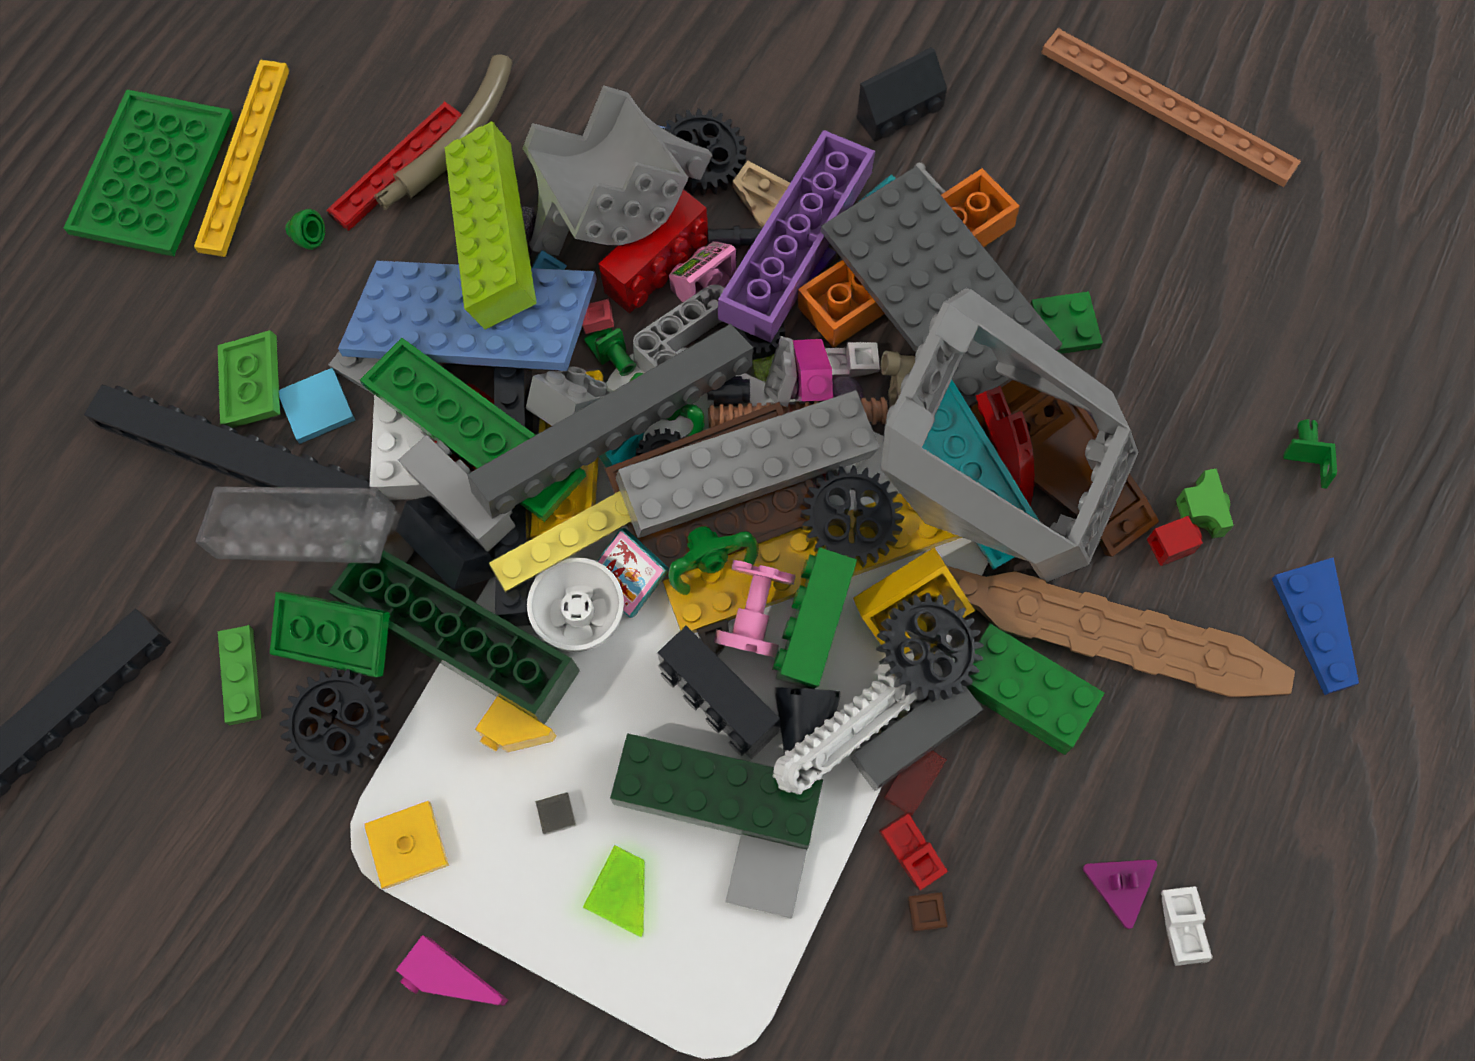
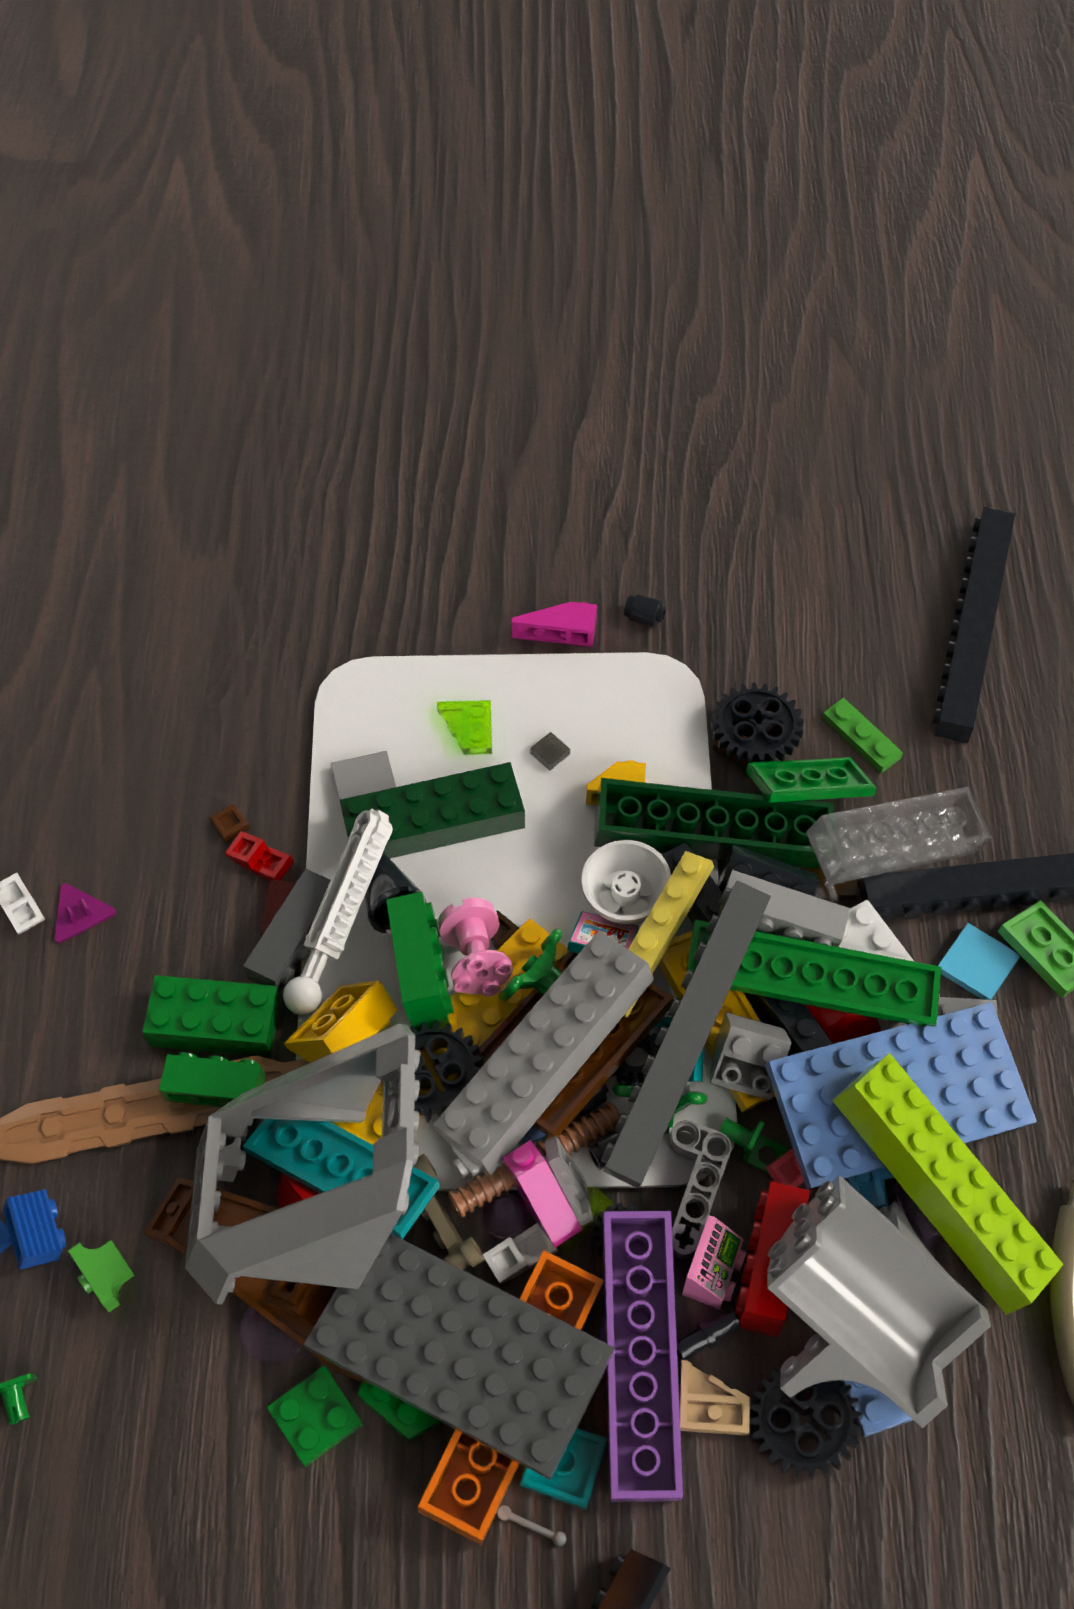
camera: 150 degrees right, 10 degrees down
yellow plate [364,801,449,889] -> none
black brick [657,626,780,760] -> none
black gear [876,593,983,702] -> none
red brick [1147,516,1203,566] -> none
none -> blue brick [3,1189,66,1270]
none -> green brick [159,1052,266,1108]
none -> black brick [624,594,666,627]

